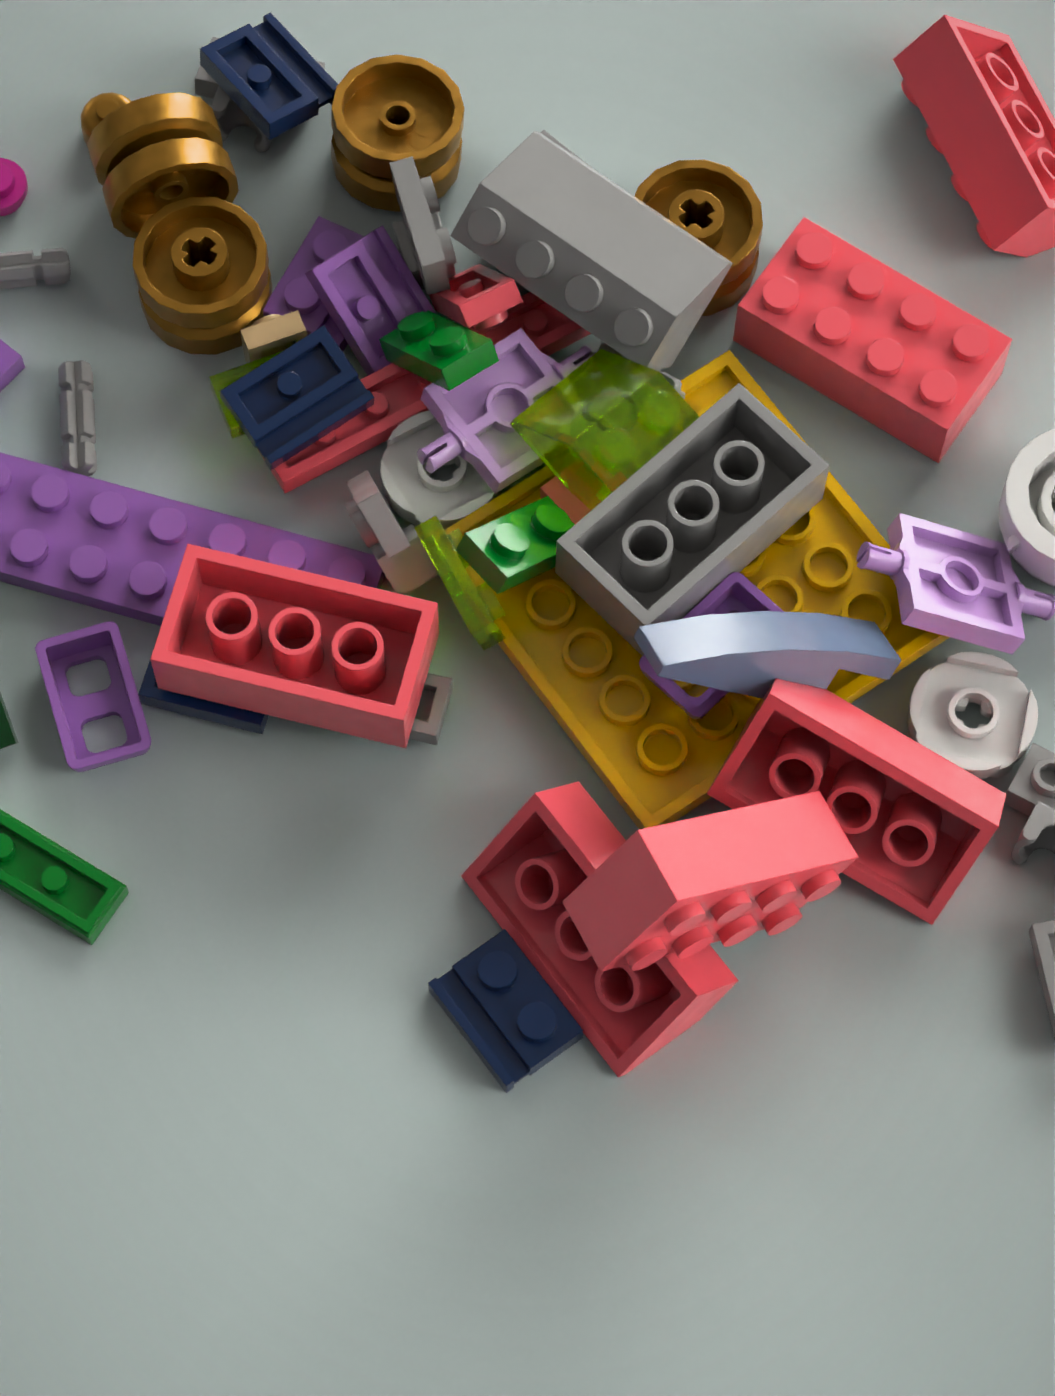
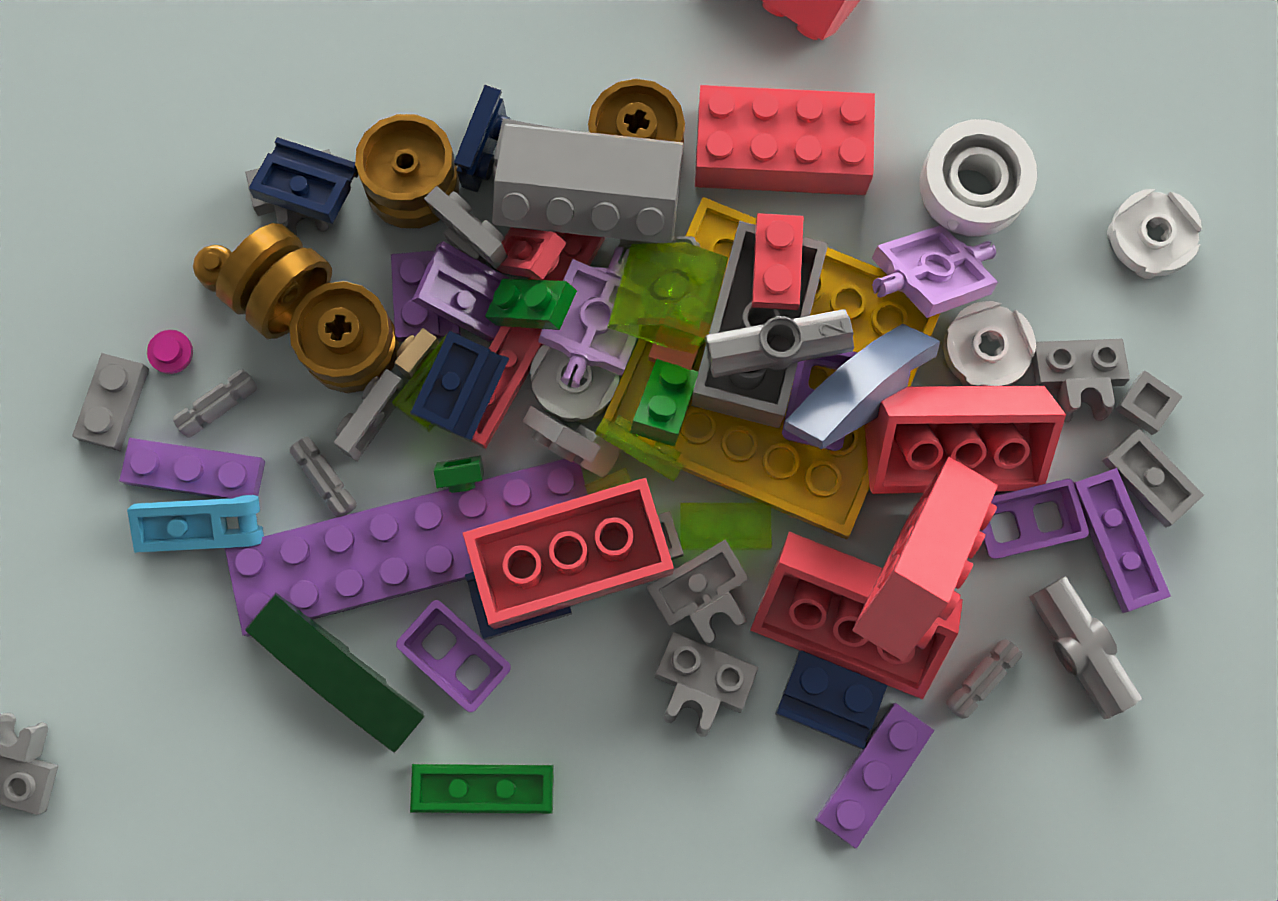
camera: 30 degrees left, 10 degrees up
none -> light grey plate [333,369,408,461]
none -> green plate [433,455,484,493]
none -> dark blue plate [454,85,510,193]
none -> light grey plate [646,539,749,645]
none -> light grey plate [654,632,759,737]
none -> clear neon green plate [680,503,772,550]
none -> light grey piece [705,309,854,378]
none -> coral plate [751,213,804,310]
none -> medium lavender plate [815,703,935,849]
none -> light grey axle [946,639,1022,719]
none -> medium lavender piece [980,479,1089,559]
none -> light grey piece [1029,576,1142,719]
none -> medium lavender plate [1074,468,1171,613]

